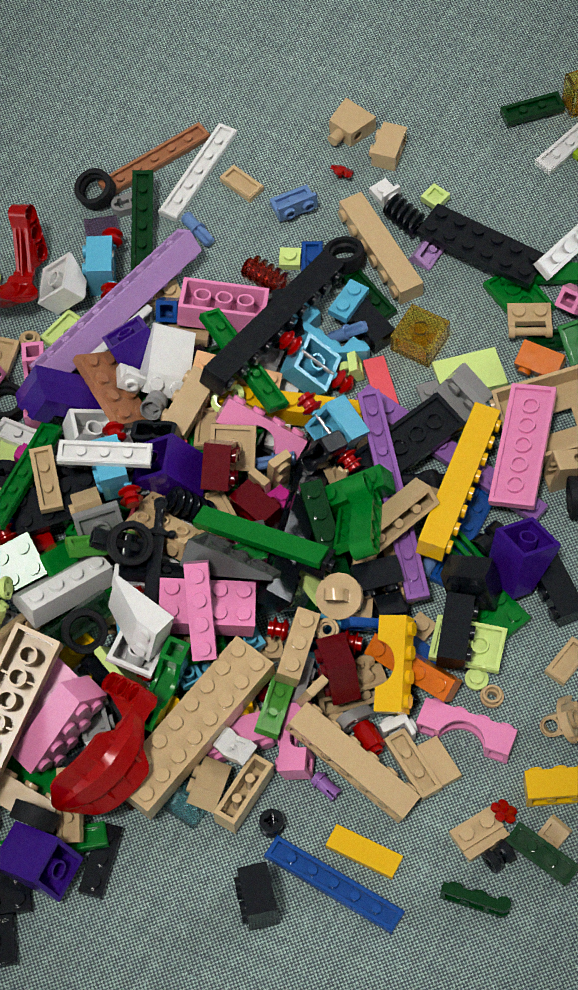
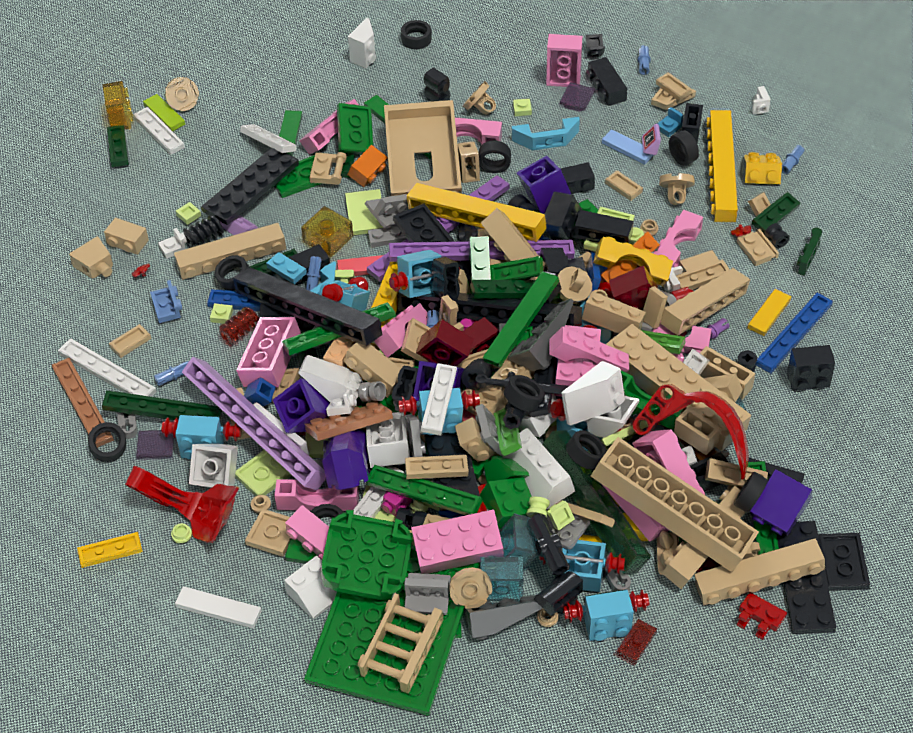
camera: 85 degrees left, 10 degrees down
green beam [342,472,382,561] -> none
bright pink plate [488,383,557,510] -> none

